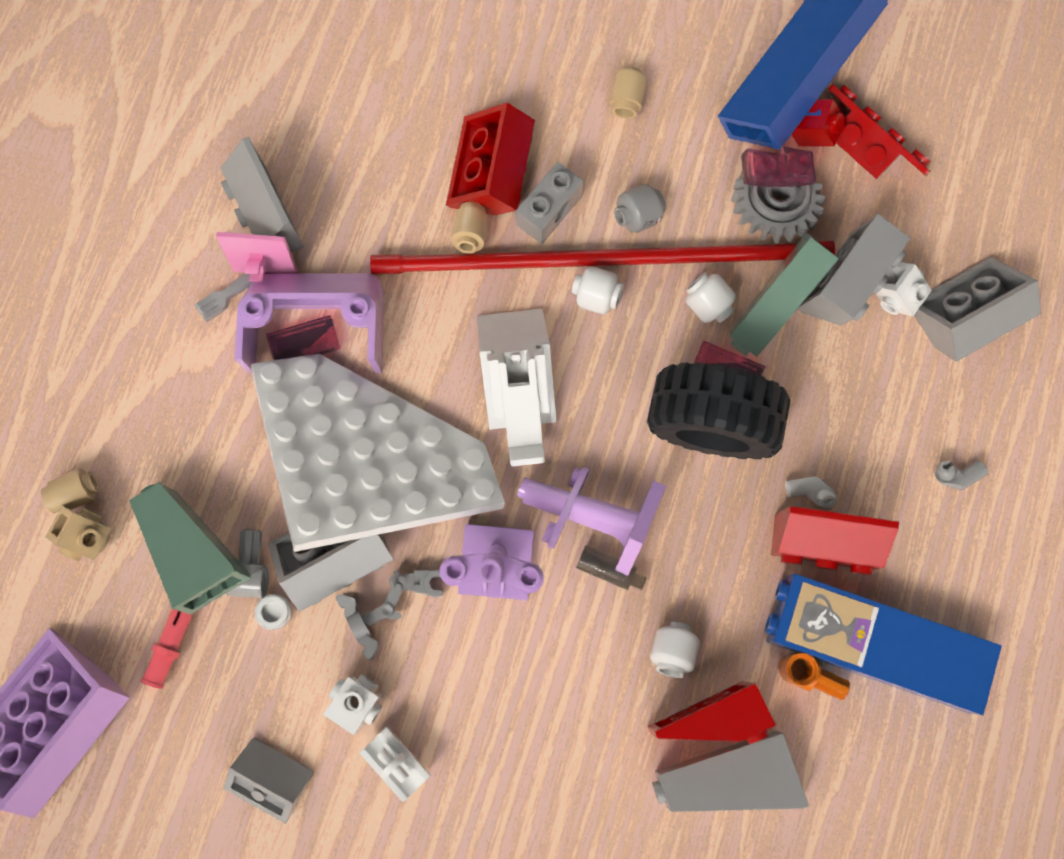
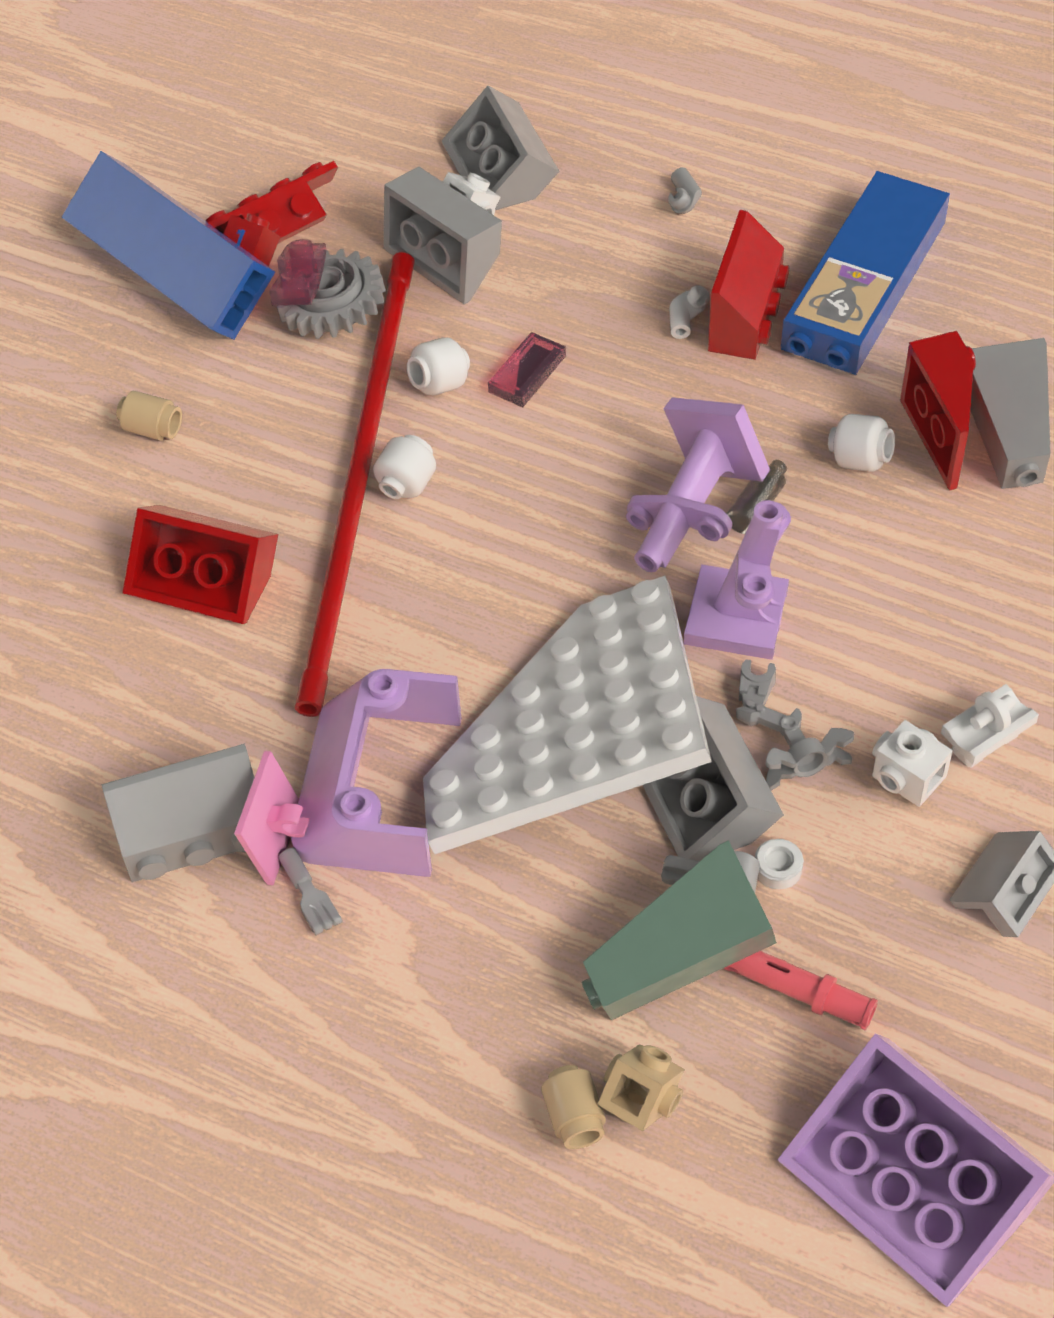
camera: 80 degrees left, 25 degrees down
clear pink tile [266,315,341,360] -> none
tan brick [451,202,488,253] -> none
white piece [477,309,557,466] -> none
light grey brick [516,162,584,244] -> none
light grey head [614,184,666,233] -> none
black tyre [647,362,791,460] -> none
sand green slope [730,233,839,357] -> none
orange axle [779,653,850,700] -> none

